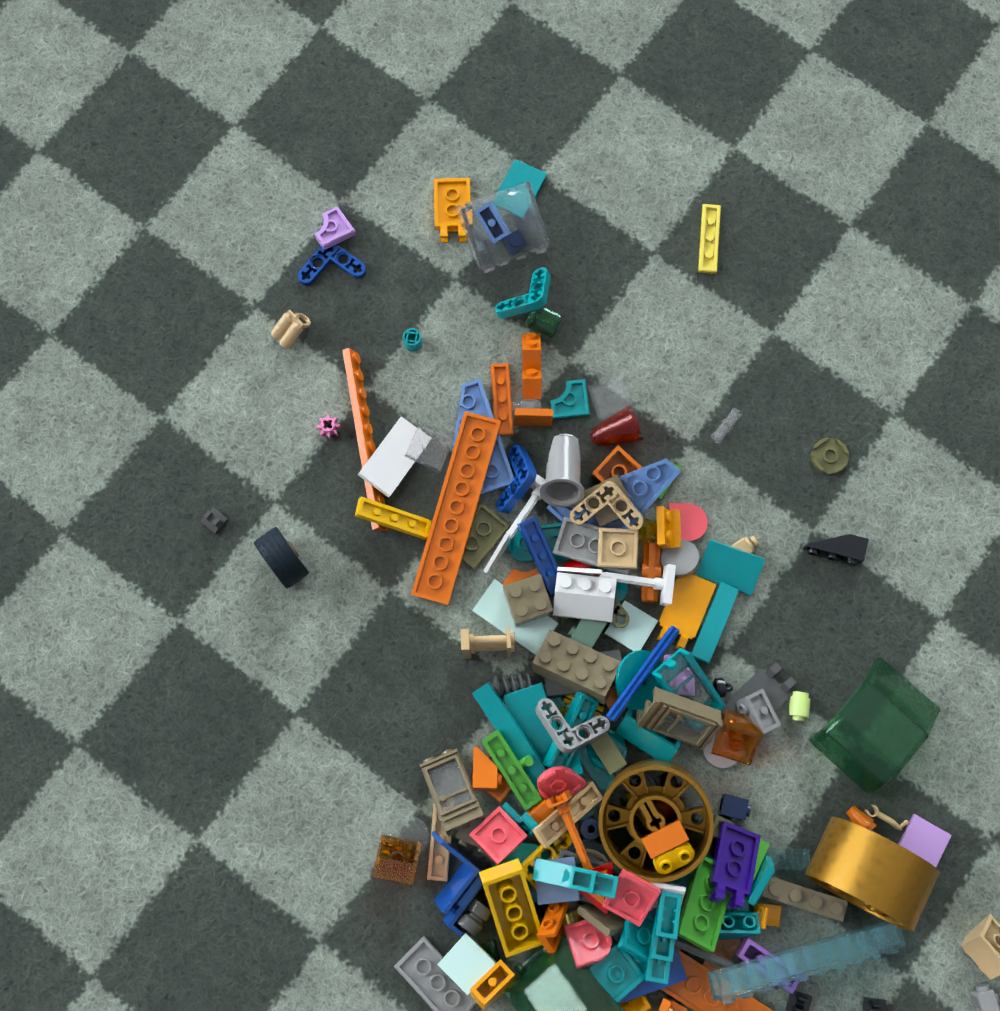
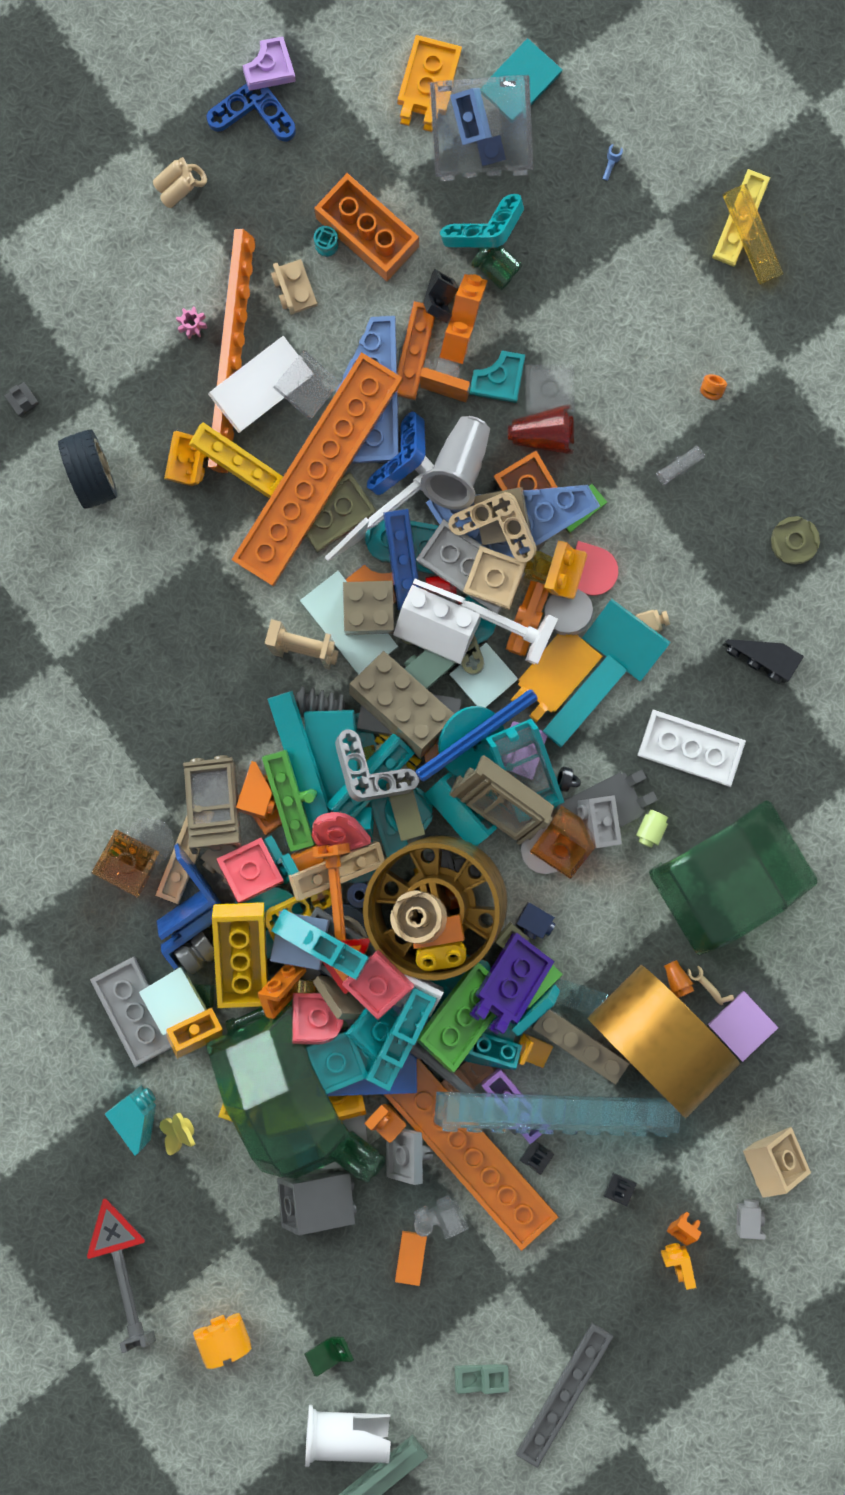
camera: 15 degrees right, 10 degrees up
none -> light orange bracket [164,431,206,486]
none -> tan bracket [271,259,318,315]
none -> orange brick [314,173,419,282]
none -> tan brick [390,891,447,944]
none -> black slope [423,269,458,323]
none -> medium blue hand [602,144,623,181]
none -> white tile [637,710,746,787]
none -> orange tile [700,374,727,400]
none -> clear yellow tile [723,184,783,285]

